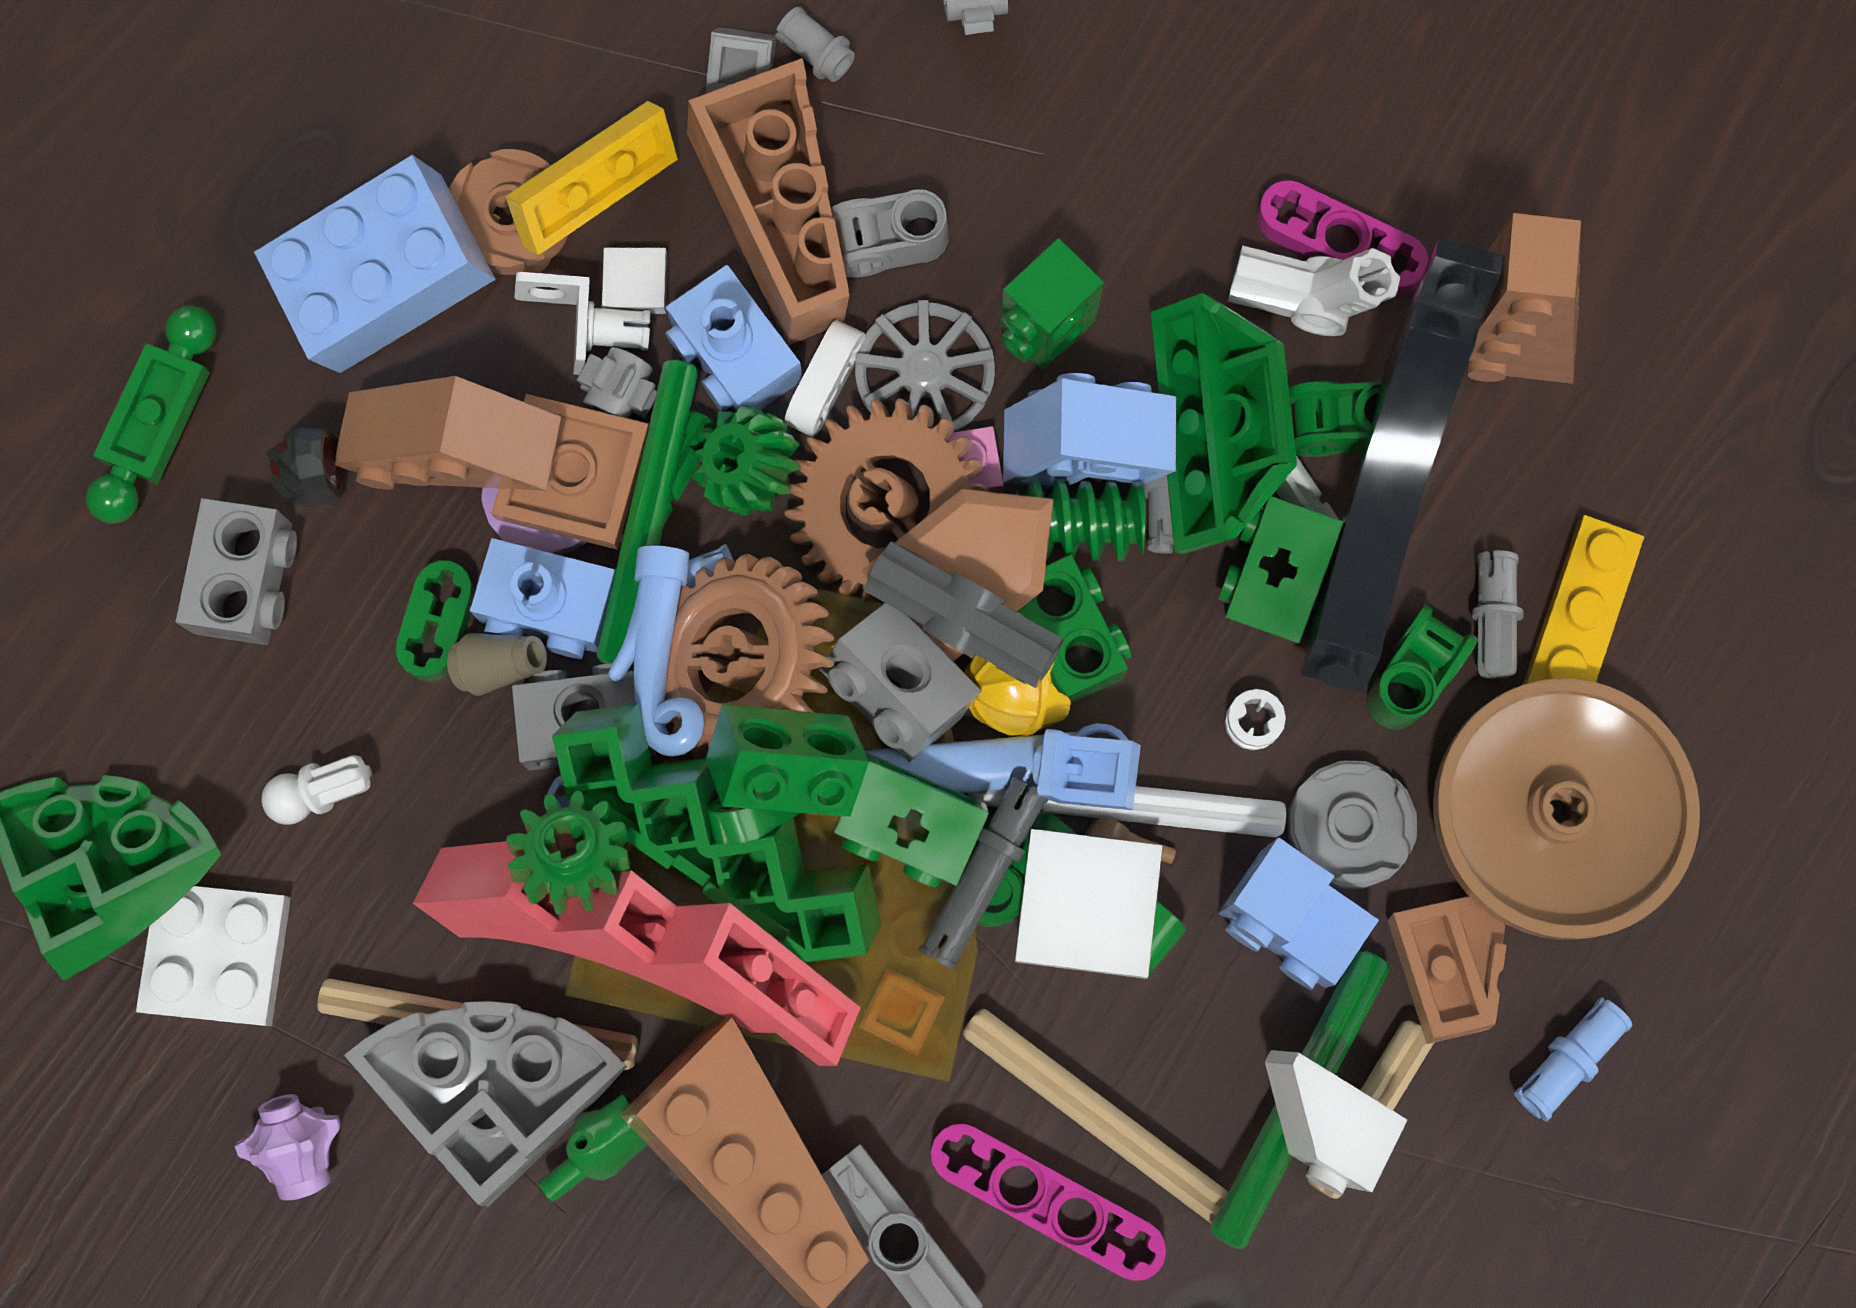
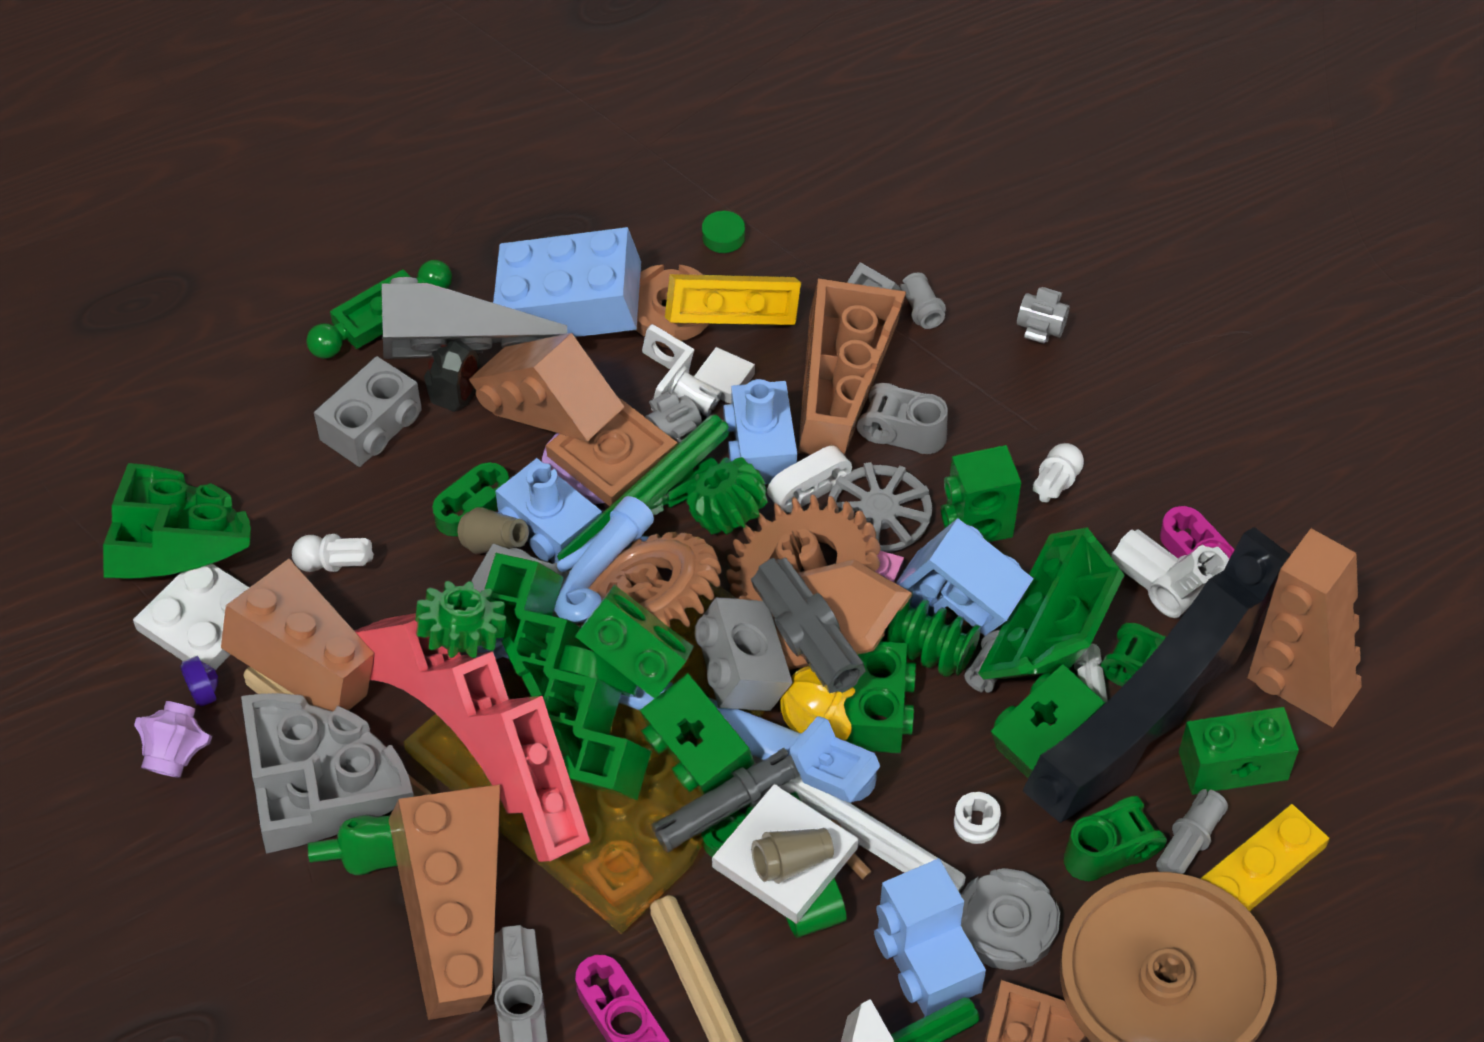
camera: 30 degrees right, 25 degrees down
none -> dark purple tile [180,655,219,707]
none -> nougat wedge [221,559,374,711]
none -> light grey wedge [382,277,567,359]
none -> green tile [702,211,745,253]
none -> dark tan cone [751,828,834,884]
none -> white axle [1033,443,1084,502]
none -> green brick [1179,707,1299,795]

